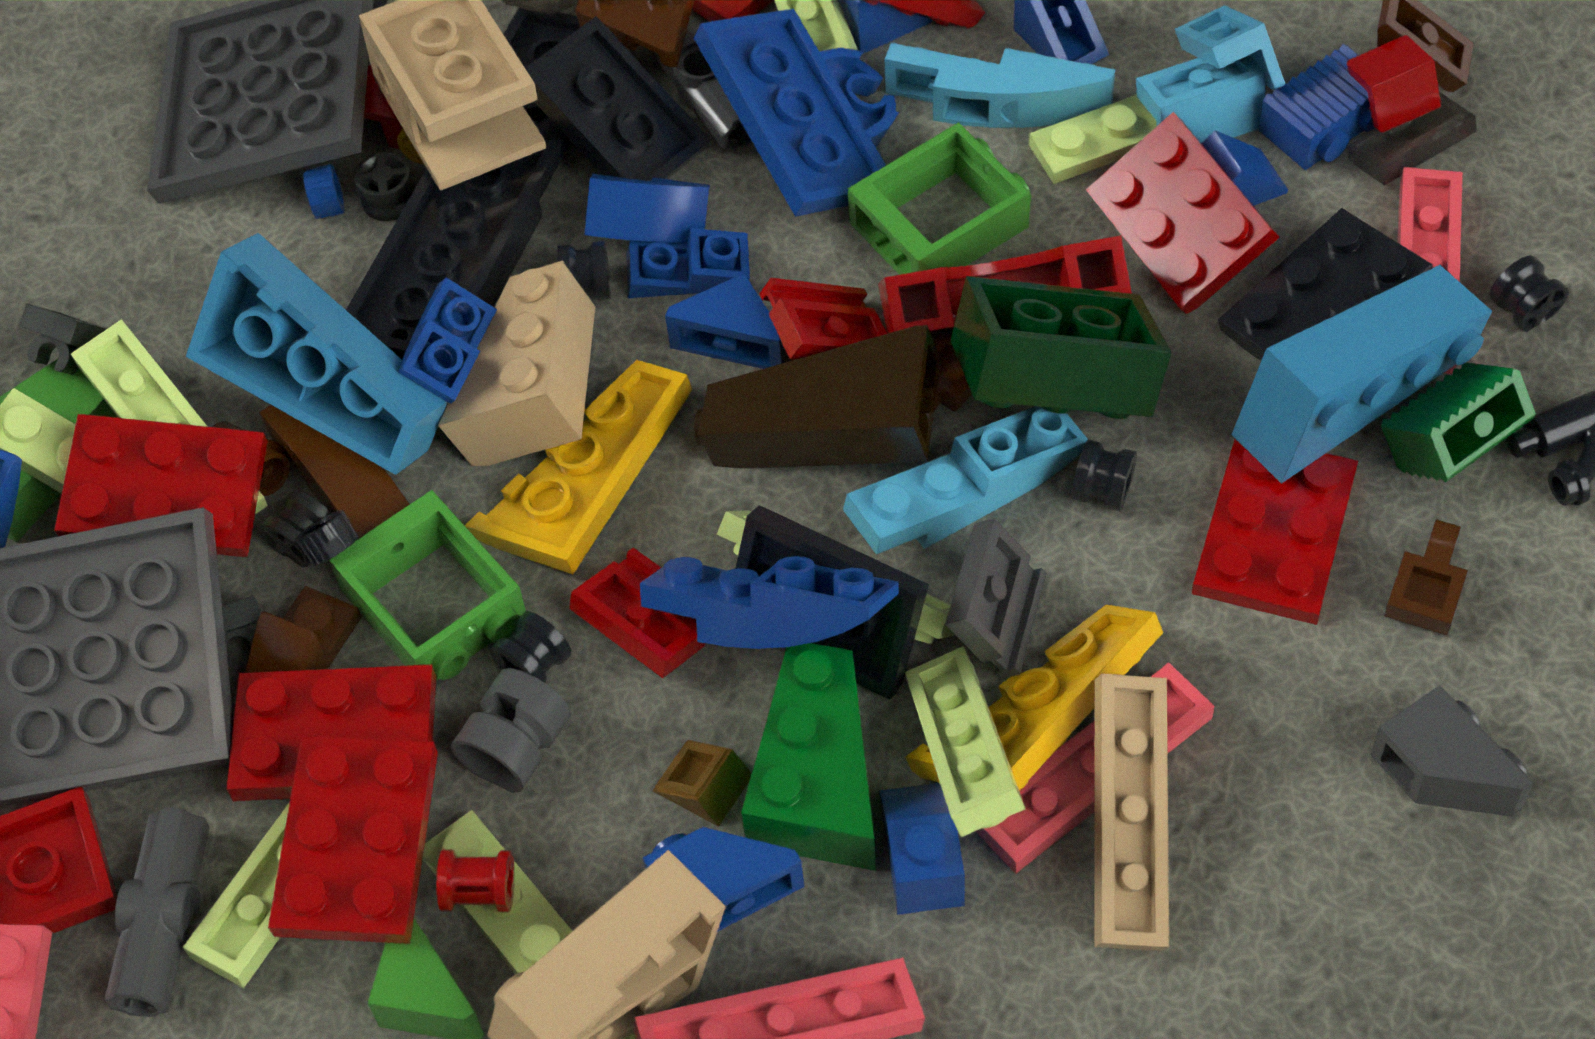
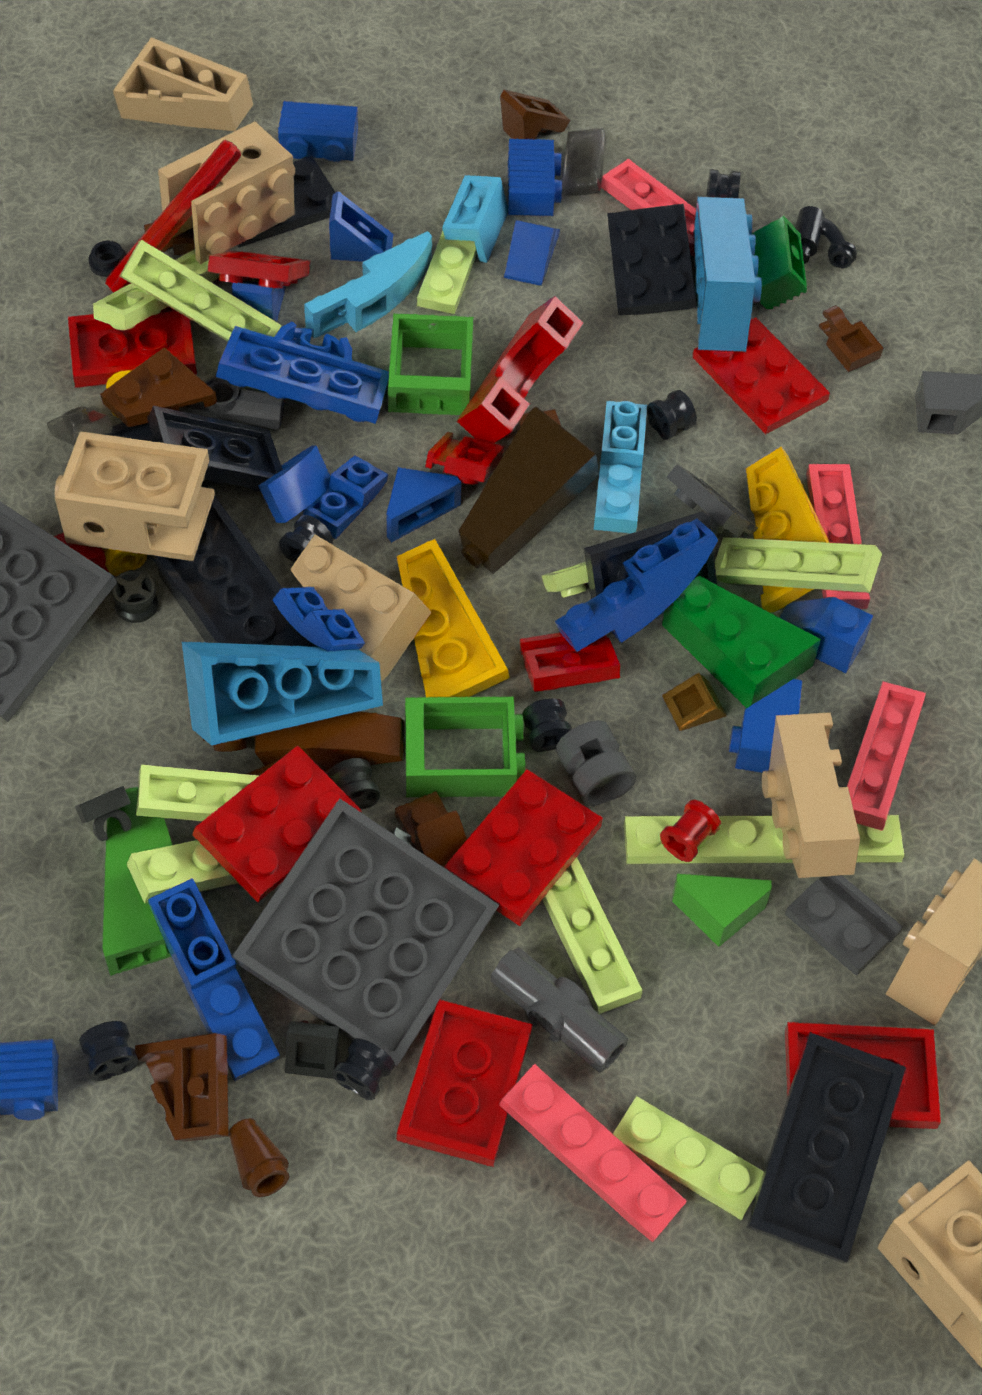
camera: 60 degrees left, 0 degrees up
red plate [268,736,438,944] -> none
black axle [294,510,358,566] -> none
blue axle [303,164,345,219] -> none
dark green brick [950,276,1172,419] -> none
plate [1086,112,1280,314] -> none
tan plate [1094,673,1169,951] -> none
medium azure panel [1175,5,1285,90] -> none
red panel [1347,34,1441,133] -> none

